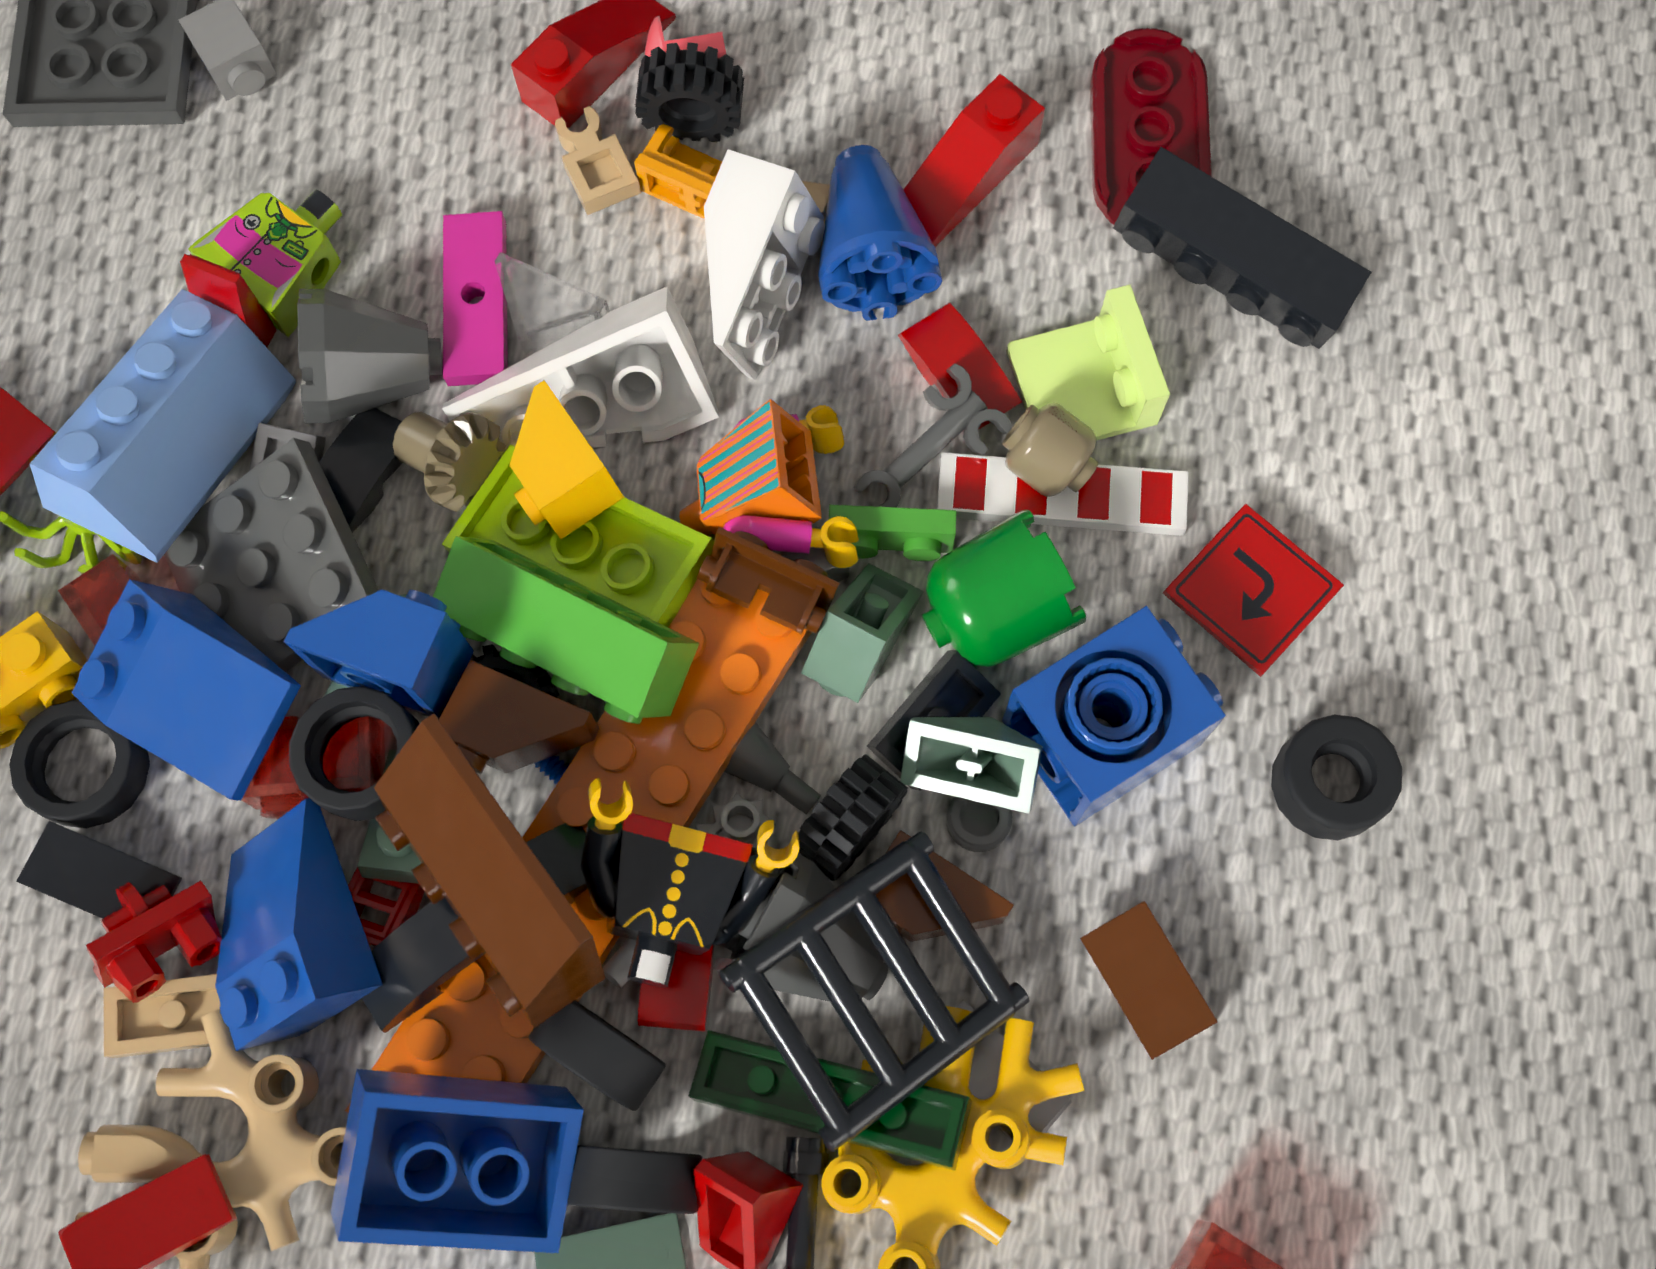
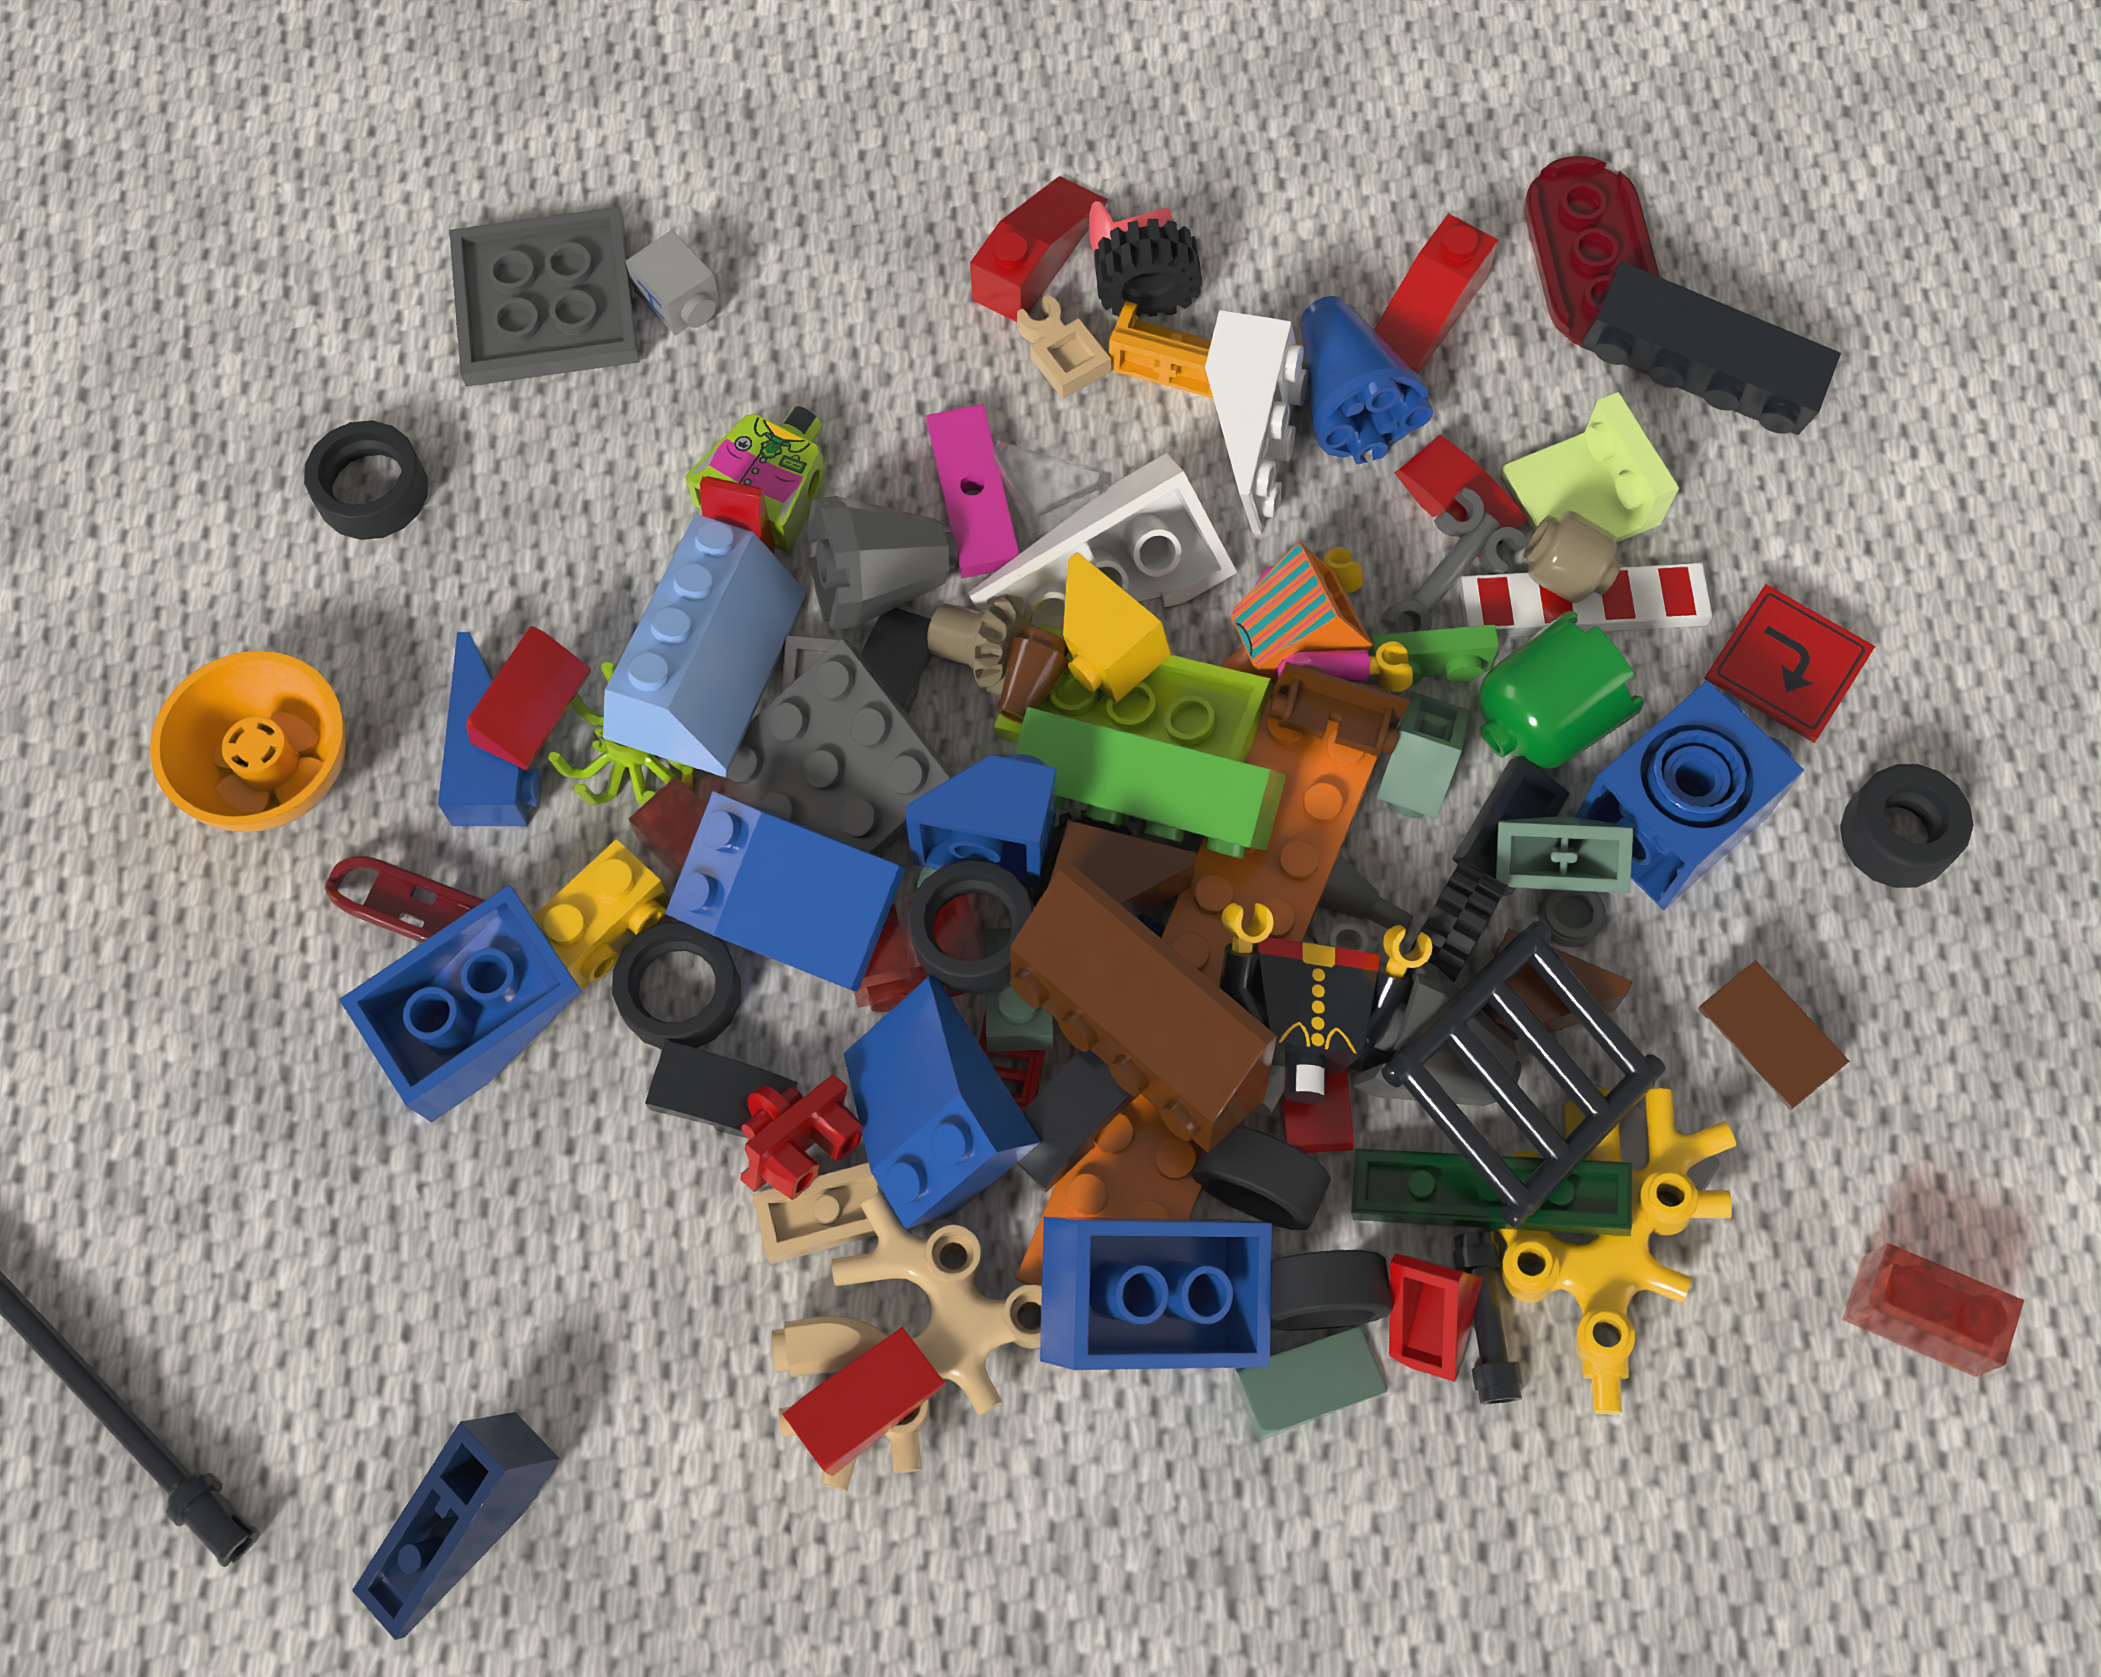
camera: 10 degrees left, 5 degrees down
none -> reddish brown cone [995,626,1069,724]

